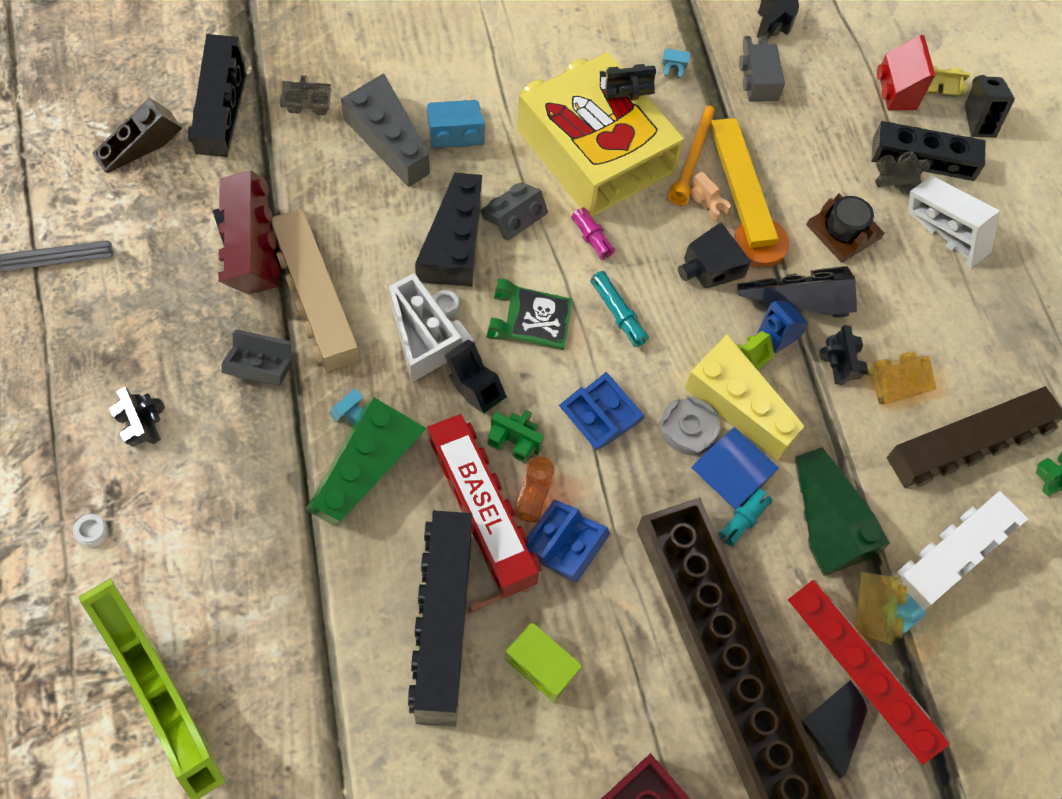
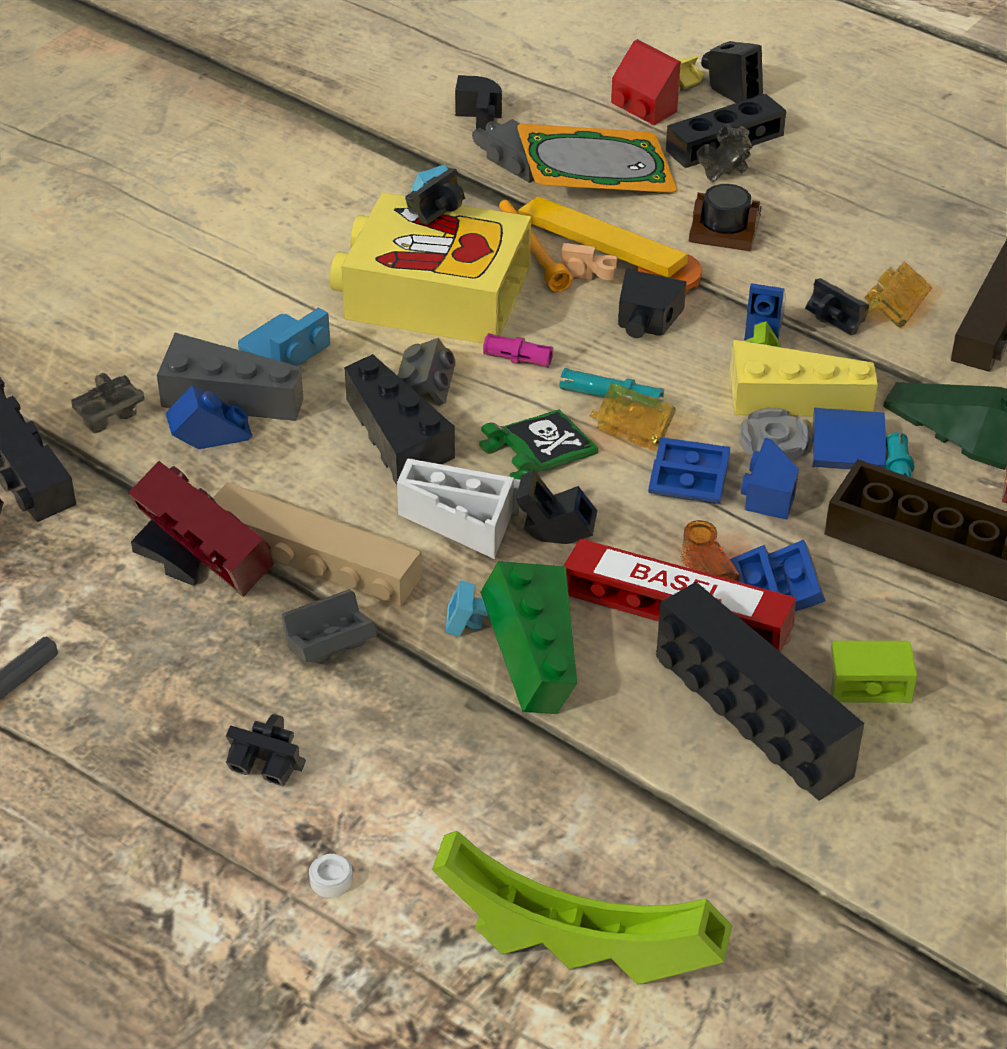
camera: 35 degrees left, 20 degrees down
green hips [487,410,544,463] -> none
black wedge [737,266,857,318] -> none
white wedge [908,176,1000,269] -> none
none -> blue slope [166,385,252,449]
none -> sticker [517,123,677,193]
none -> clear yellow bracket [589,382,676,448]
none -> blue slope [741,438,799,520]

